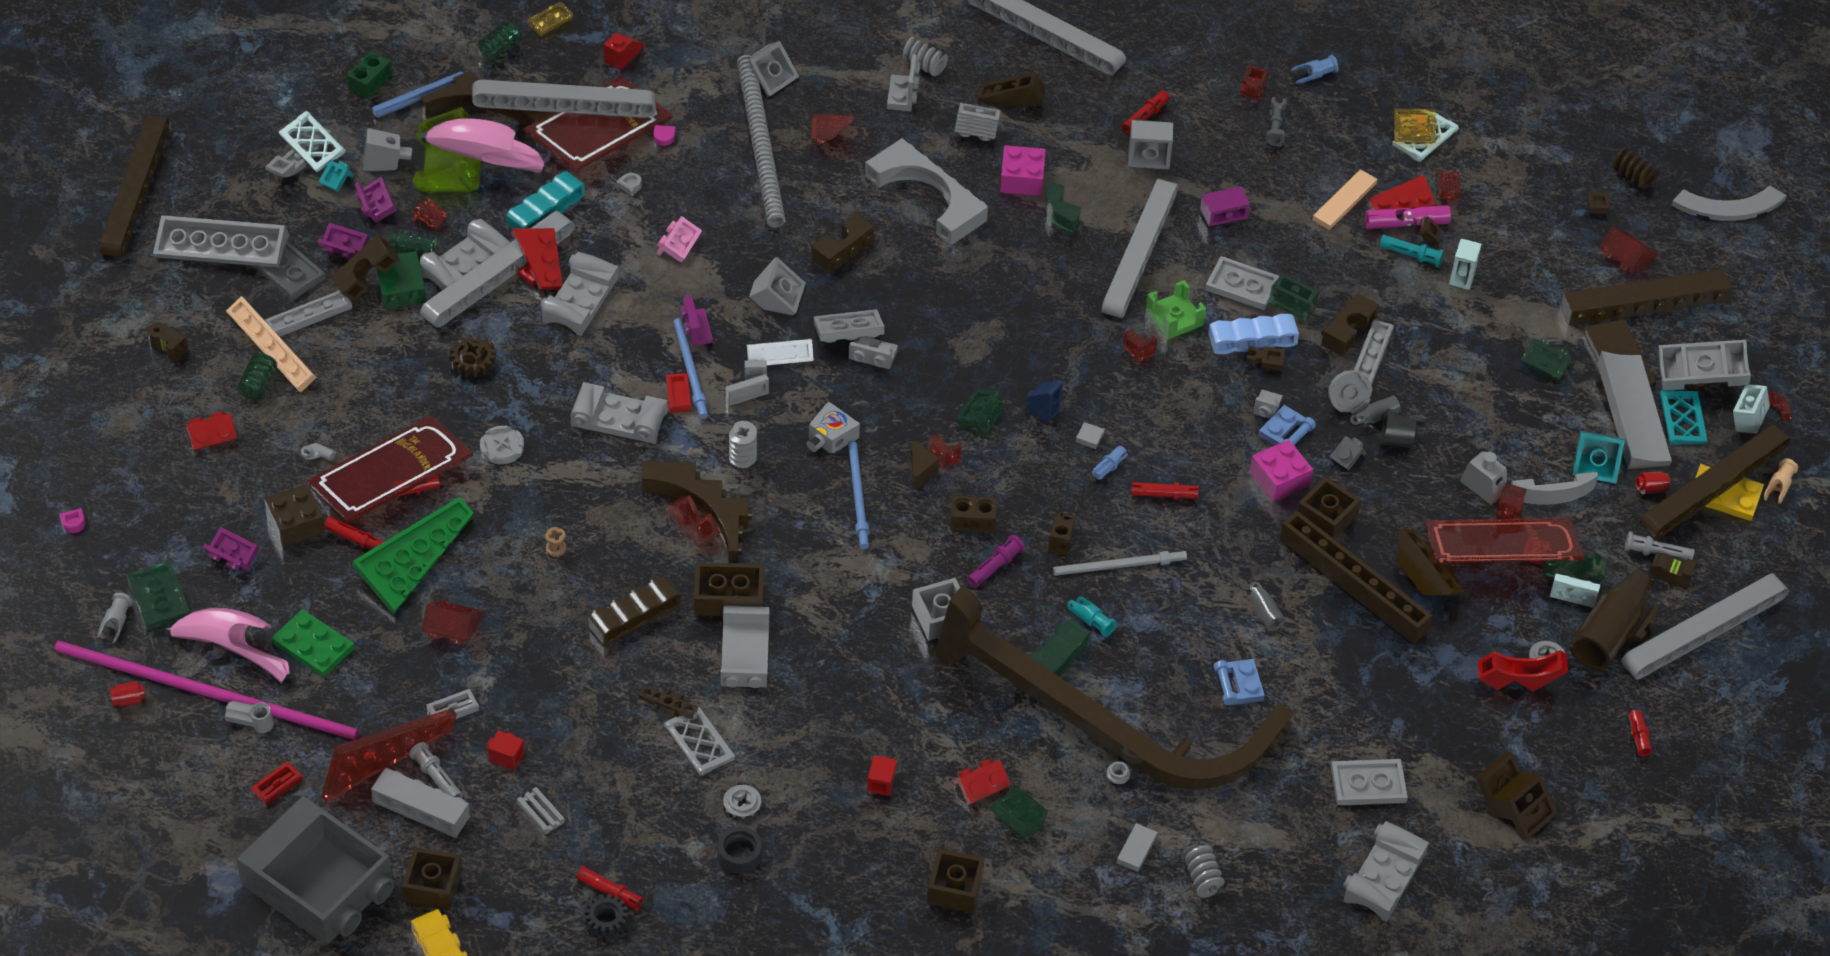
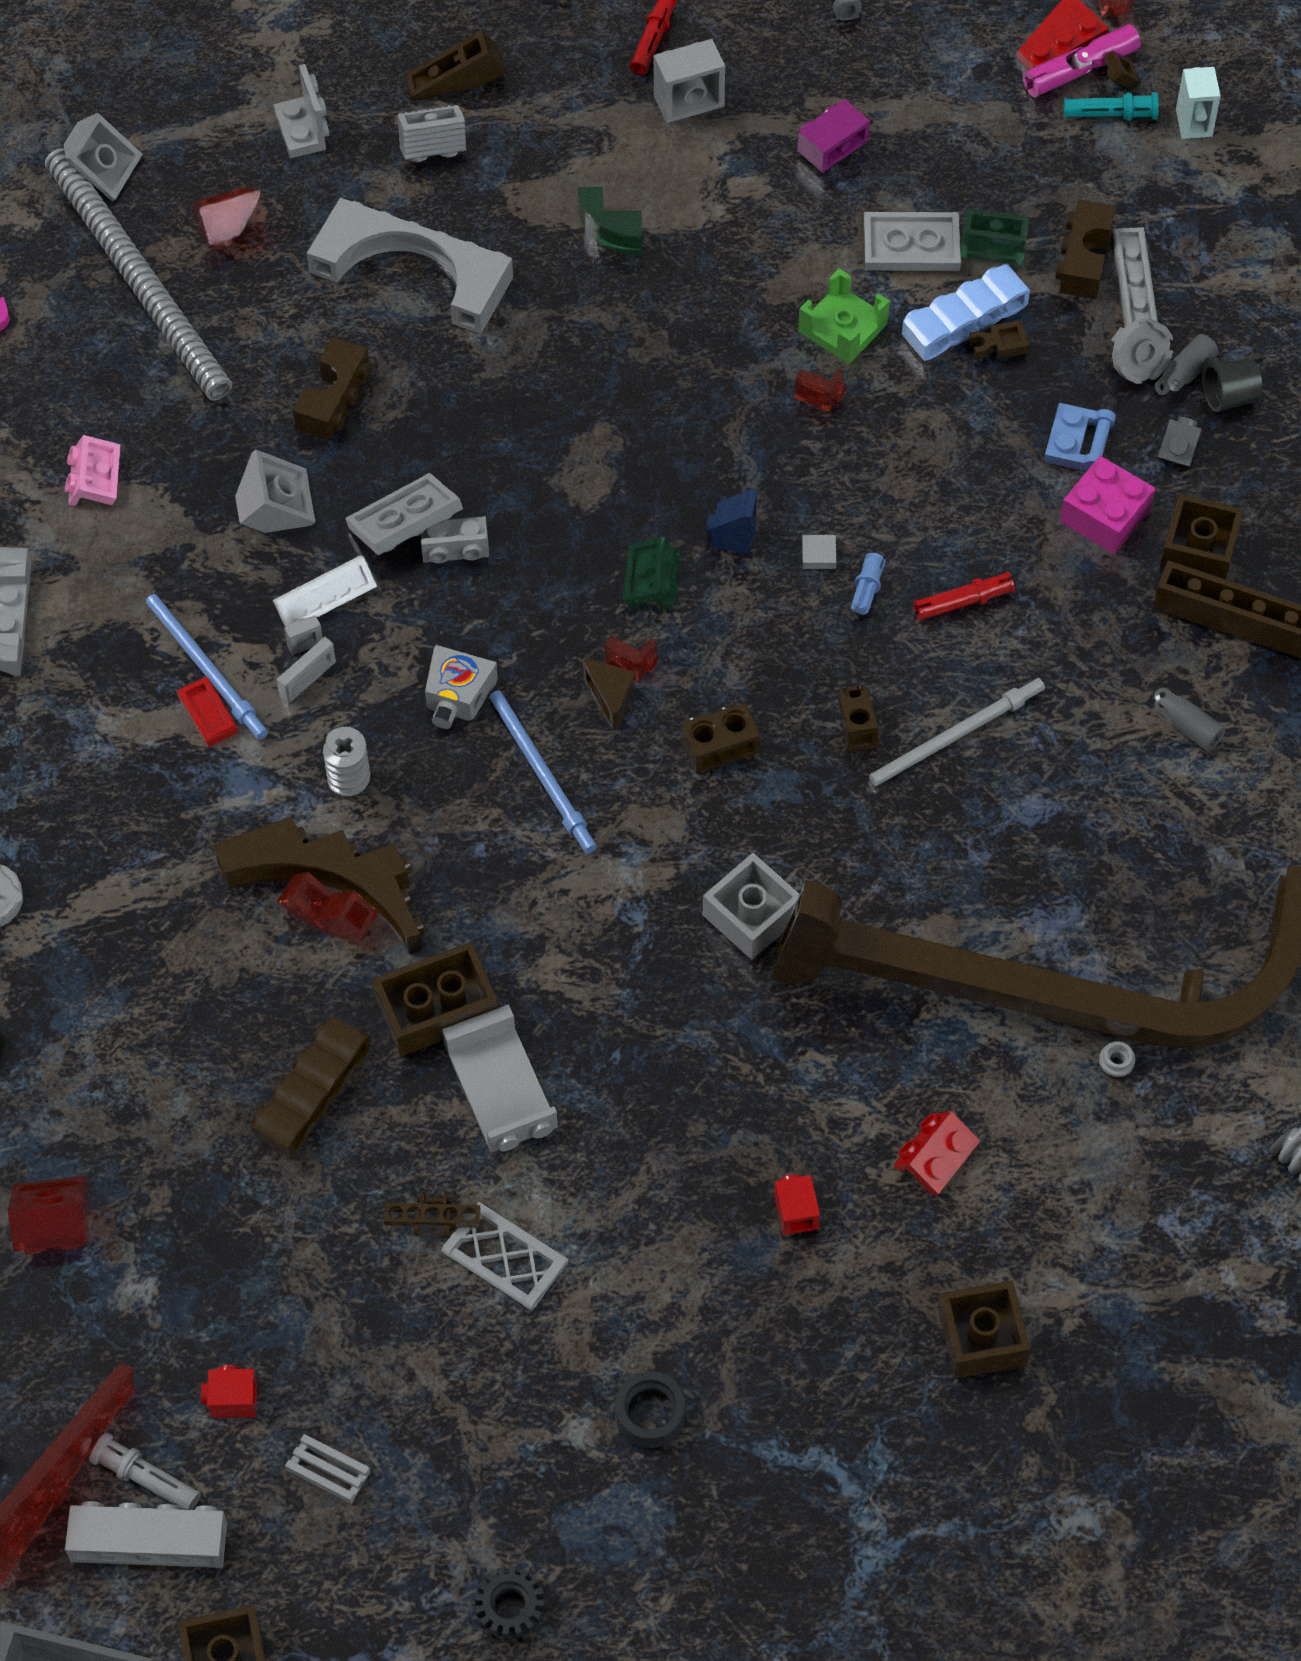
camera: 20 degrees left, 10 degrees up
light grey tile [427,689,479,726] -> none
medium nougat bush [545,527,566,557] -> none
light grey piece [571,382,668,444] -> none
red pin [576,866,644,911] -> none
magenta bracket [680,296,713,346] -> none
light grey gear [723,785,761,819] -> none
light grey piece [903,37,948,76] -> none
magenta pin [966,535,1025,588] -> none
clear green bracket [989,784,1048,837] -> none
dark pink brick [1000,145,1046,196] -> none
clear green brick [1015,619,1091,694] -> none
teal piece [1067,597,1117,637] -> none
light grey beam [1102,179,1178,318] -> none
light grey tile [1117,823,1158,872] -> none
medium blue plate [1214,659,1265,705] -> none
light grey bracket [1253,390,1282,419] -> none
light nougat tile [1312,169,1377,230] -> none

